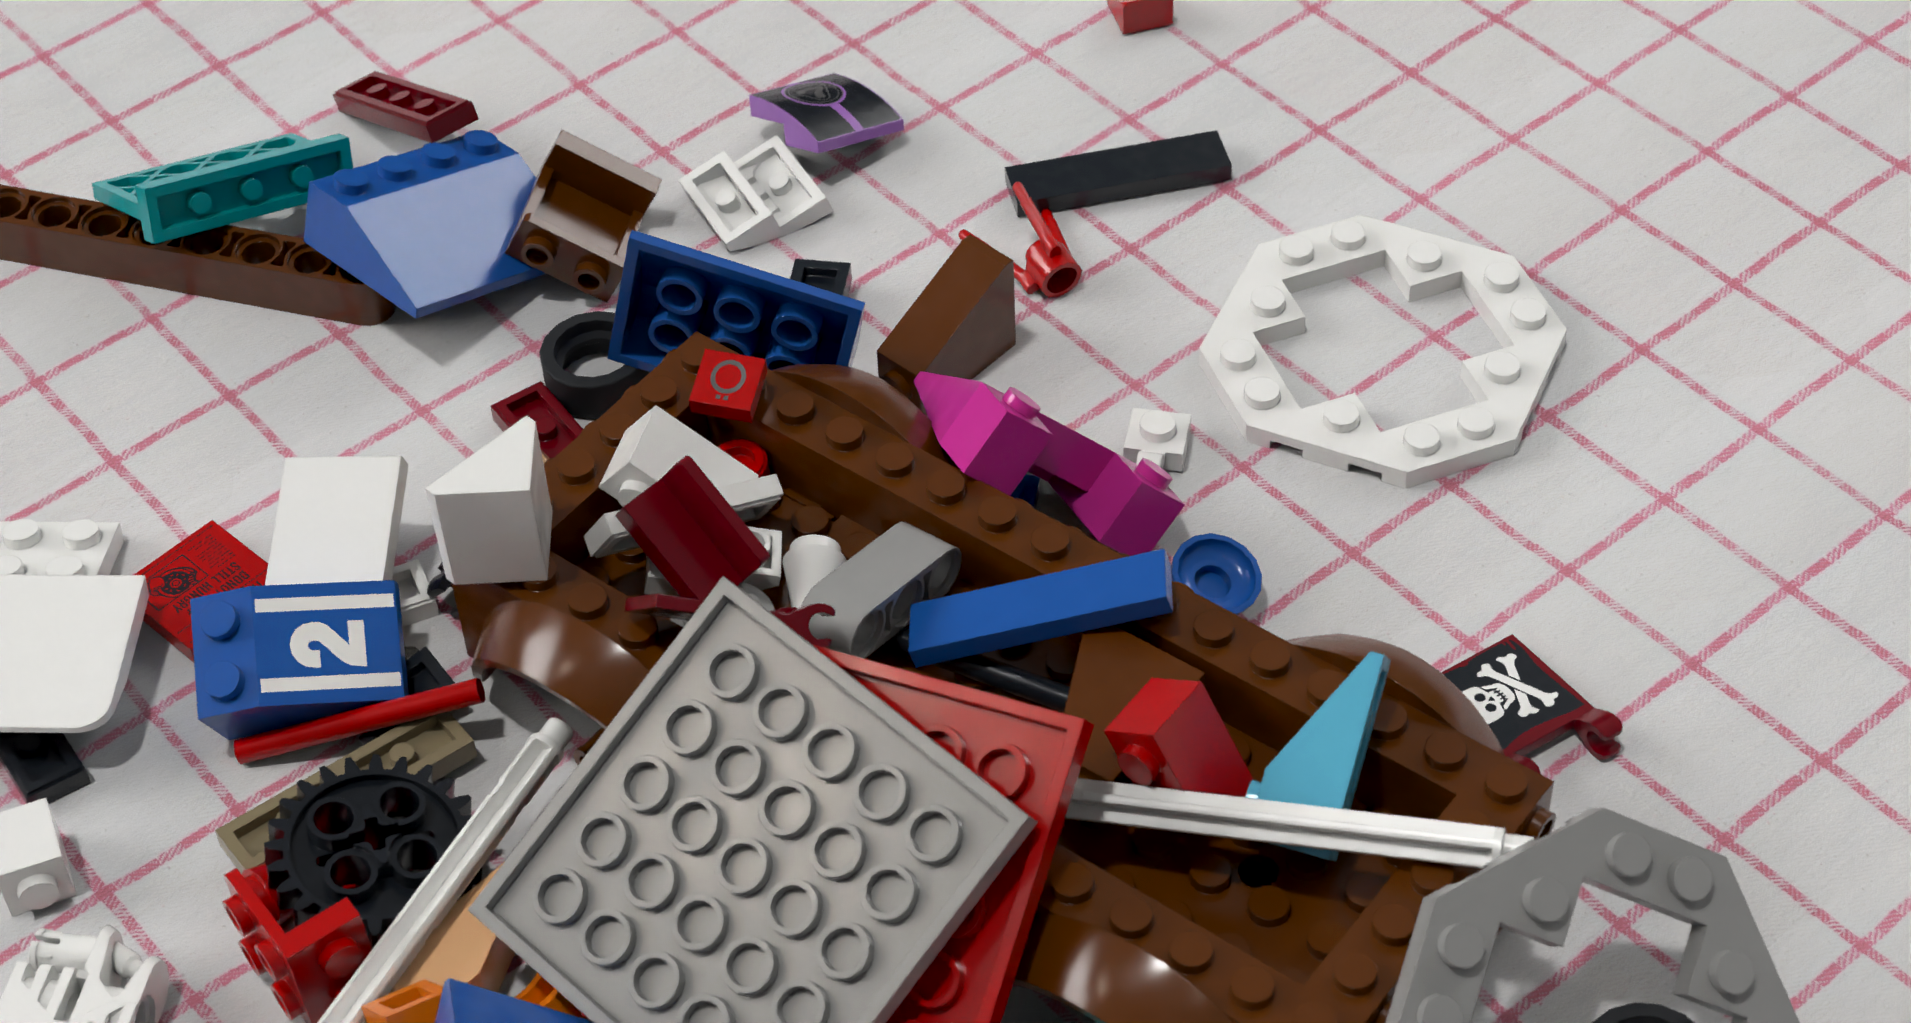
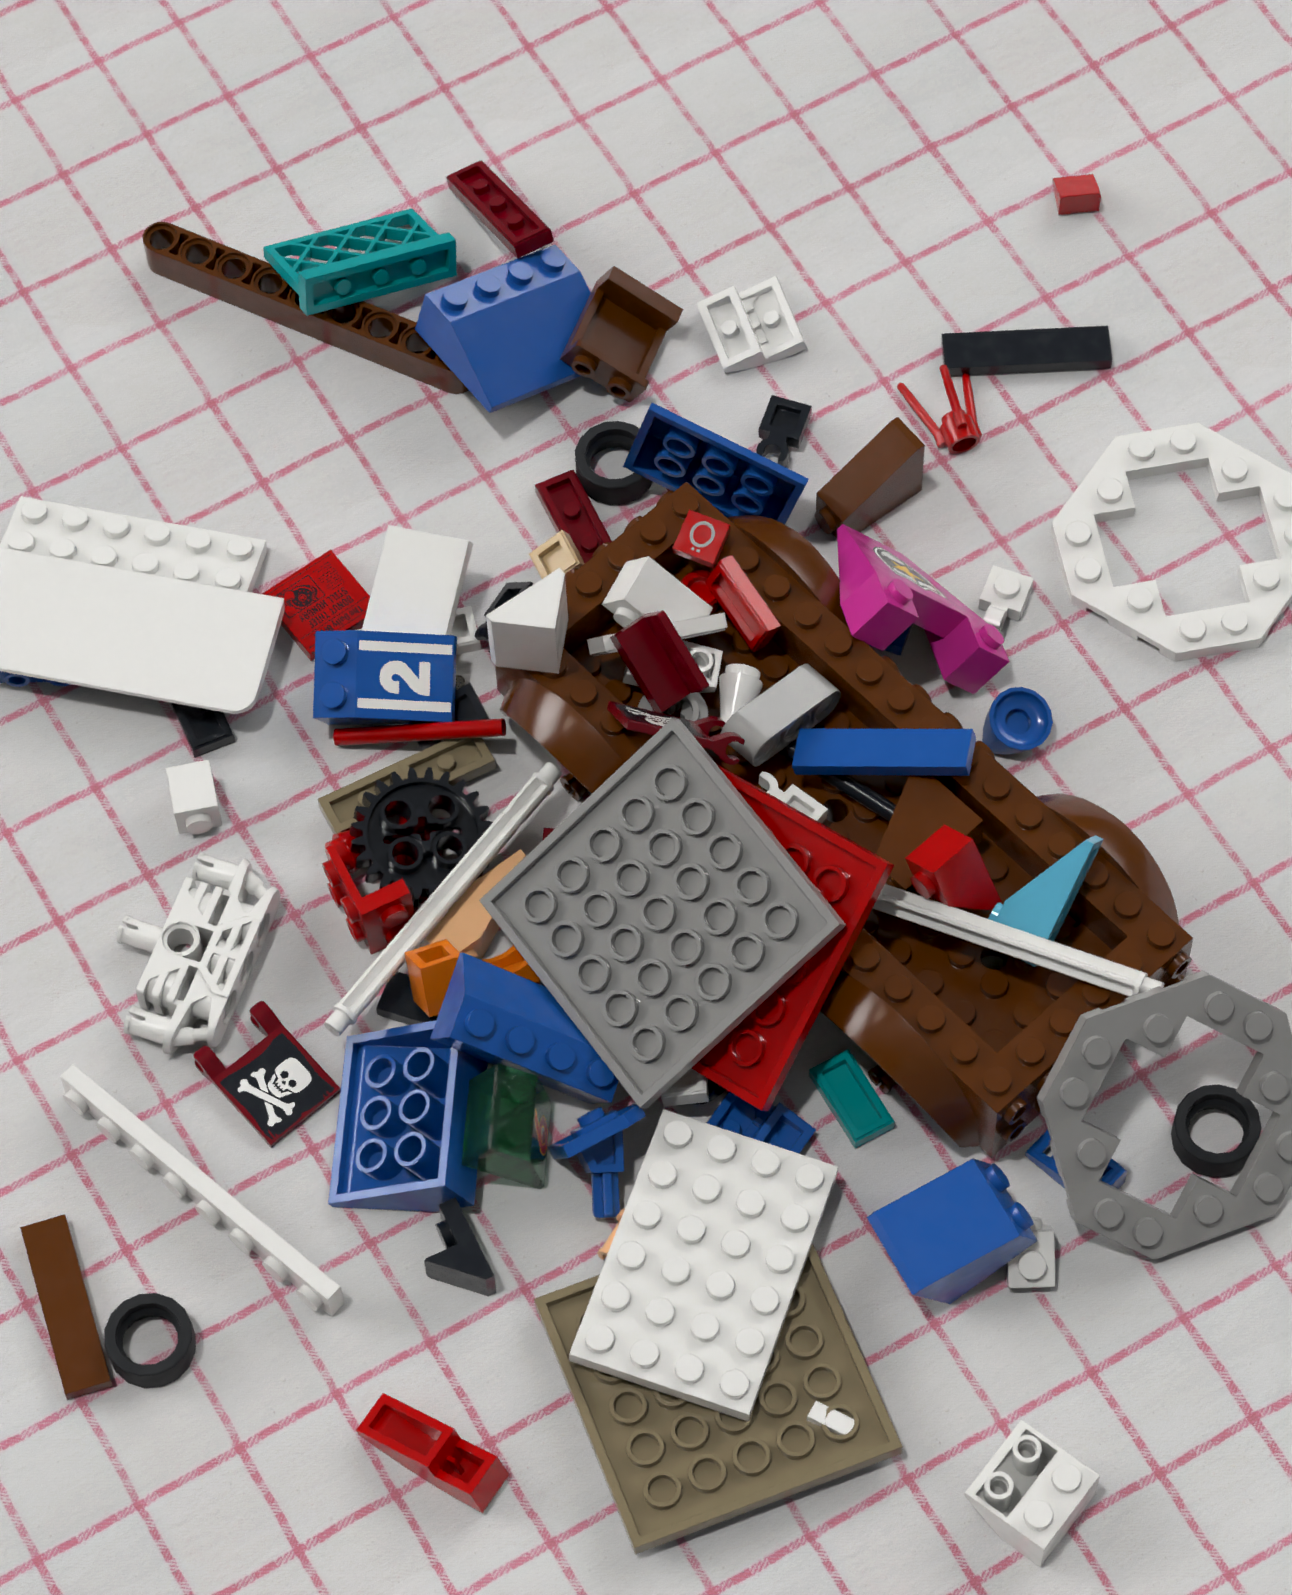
camera: 10 degrees right, 15 degrees up
slope [749,73,904,153] -> none
flag [1441,634,1623,774] -> none
none -> red tile [705,555,781,652]

